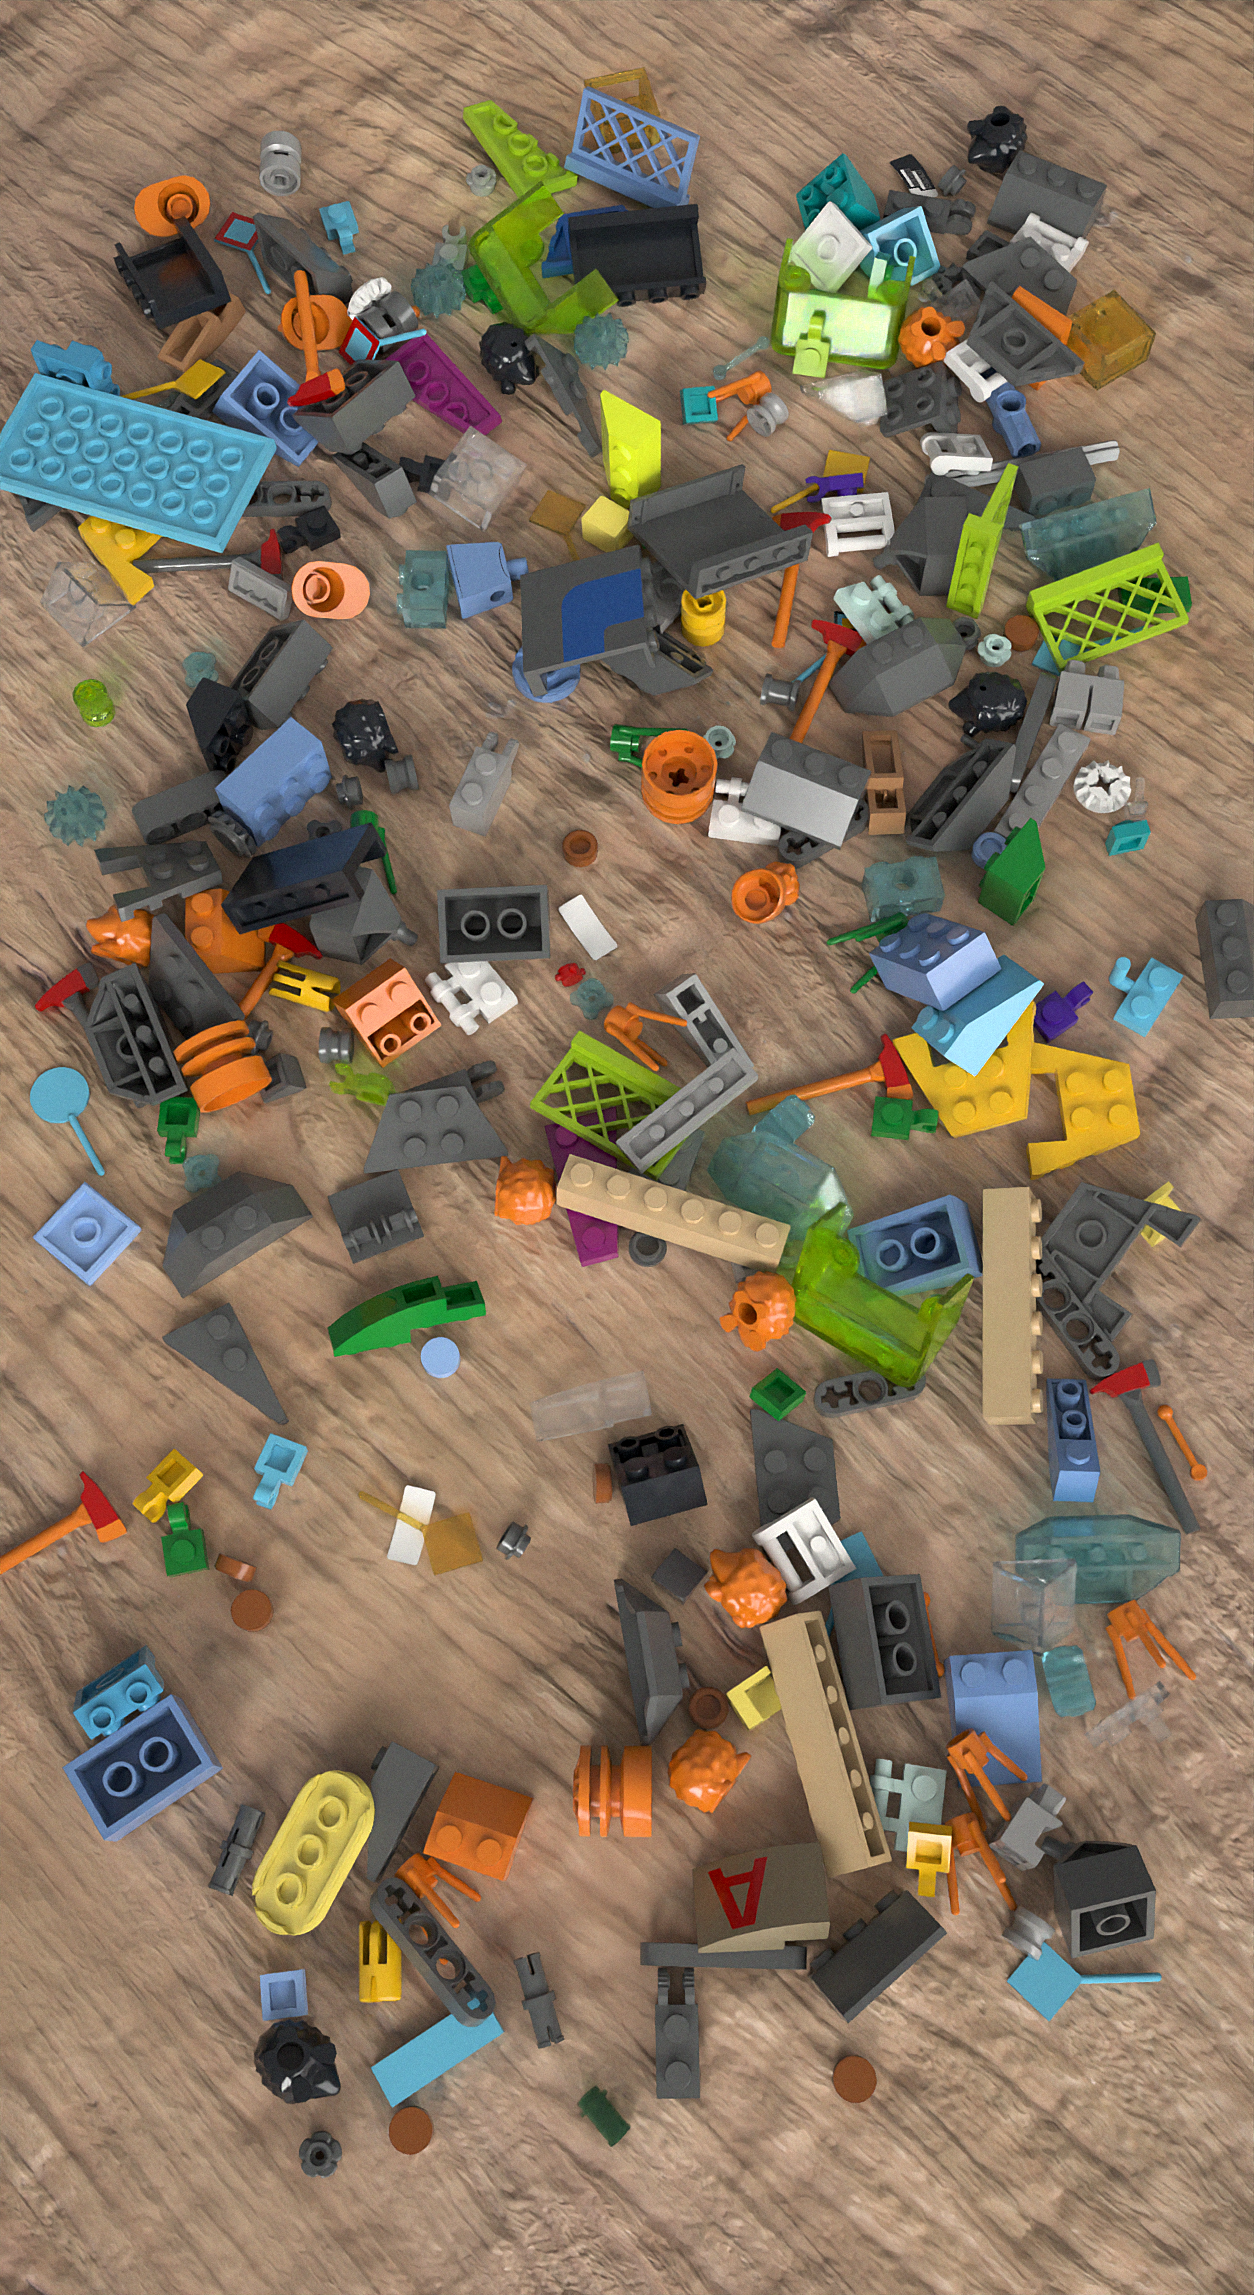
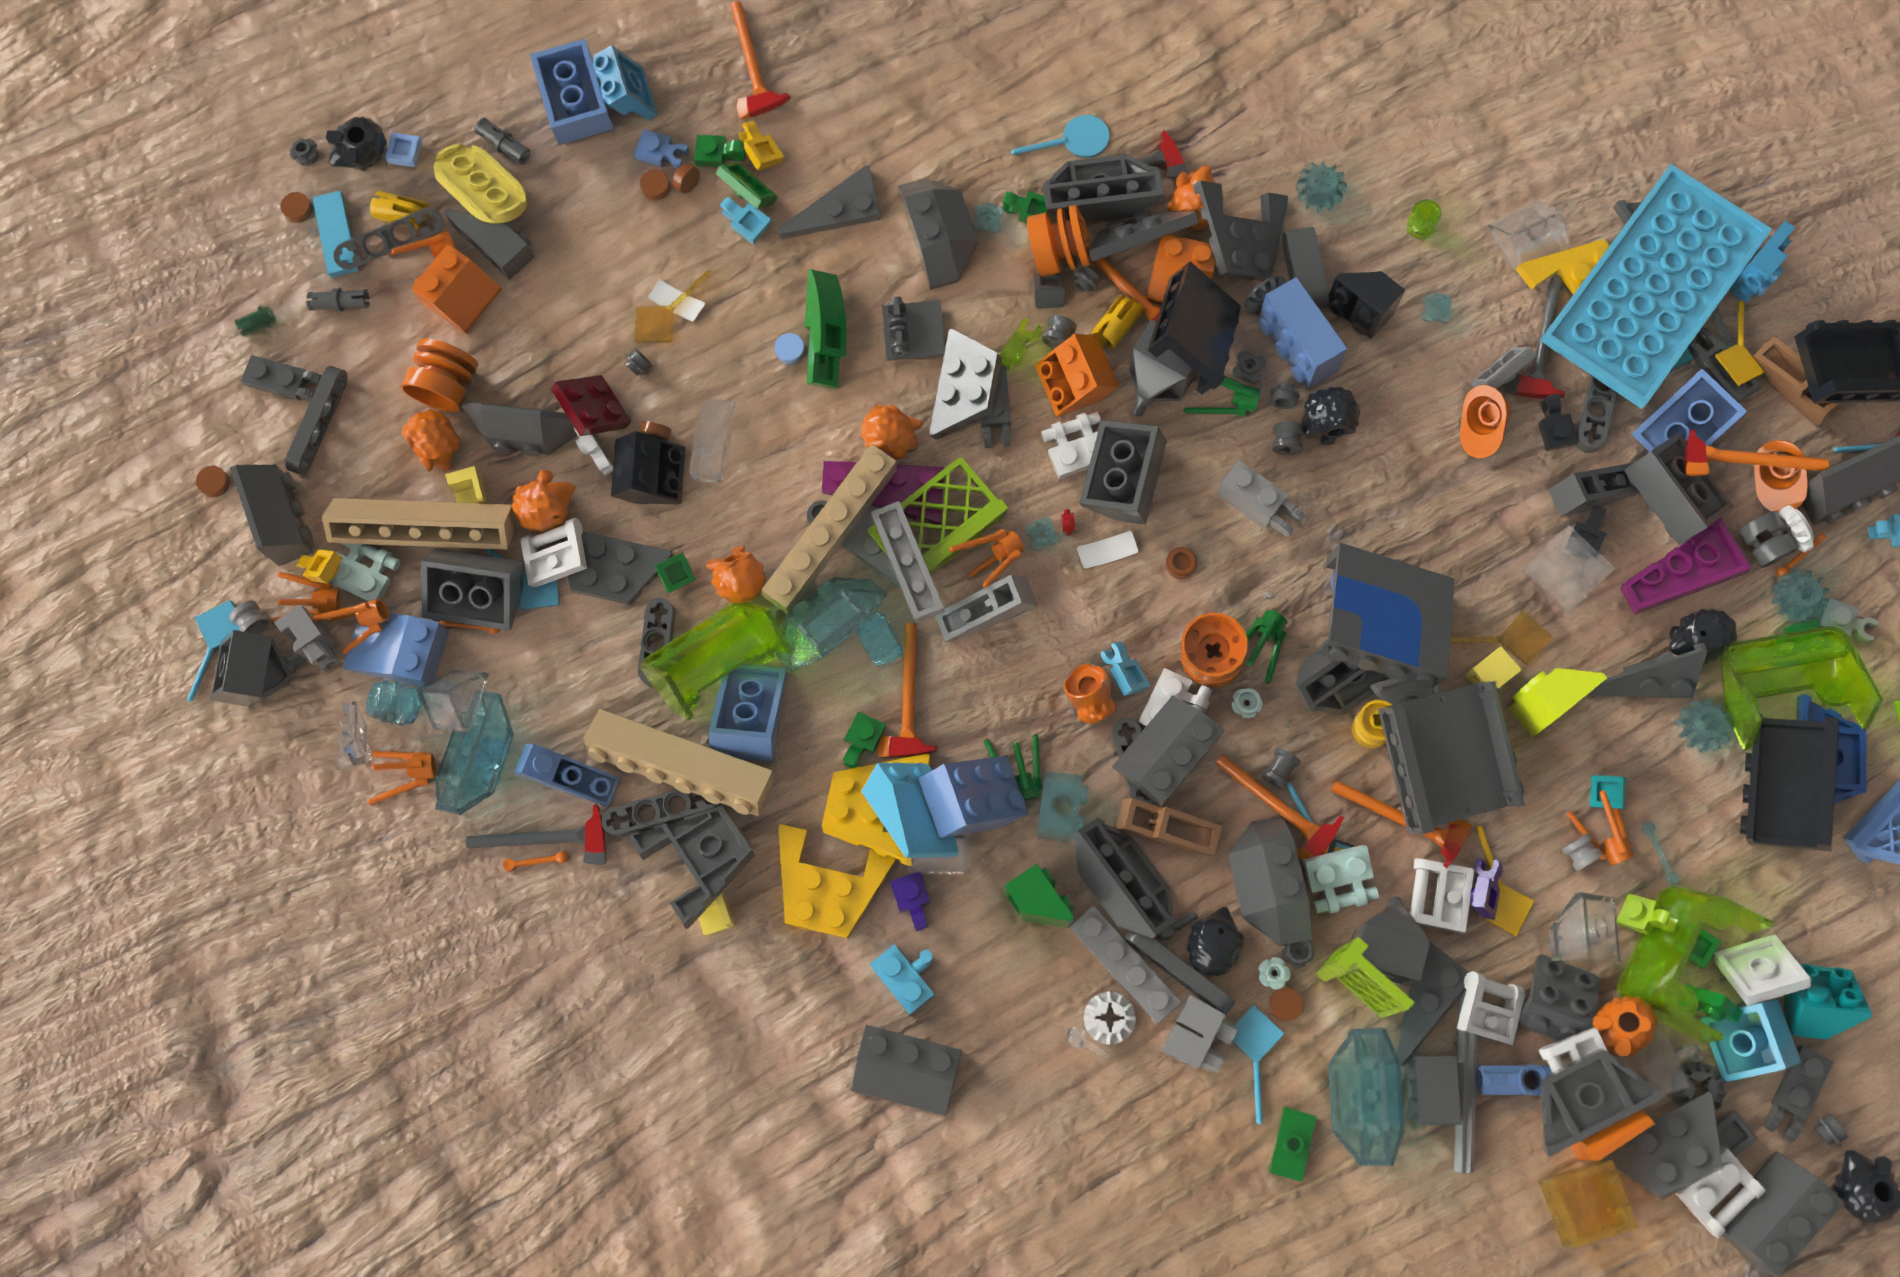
camera: 110 degrees right, 5 degrees up
light blue tile [32,1182,142,1286] -> none
dark grey slope [229,619,333,730] -> none
medium azure piece [338,317,426,365] -> none
clear light blue brick [396,550,450,629] -> none
medium blue torso [446,542,529,619] -> none
dark grey slope [651,1548,707,1605] -> none
dark orange tile [688,1686,729,1730] -> none
dark tan slope [692,1842,830,1953] -> none
sticker [890,154,938,197] -> none
light blue tile [971,832,1007,869] -> none
lime fence [1025,542,1190,672] -> none
teal plate [1105,820,1151,856] -> none
none -> dark red plate [551,375,631,436]
none -> white plate [574,428,613,476]
none -> medium blue plate [634,129,690,169]
none -> green plate [716,162,777,209]
none -> medium azure plate [1101,641,1151,696]

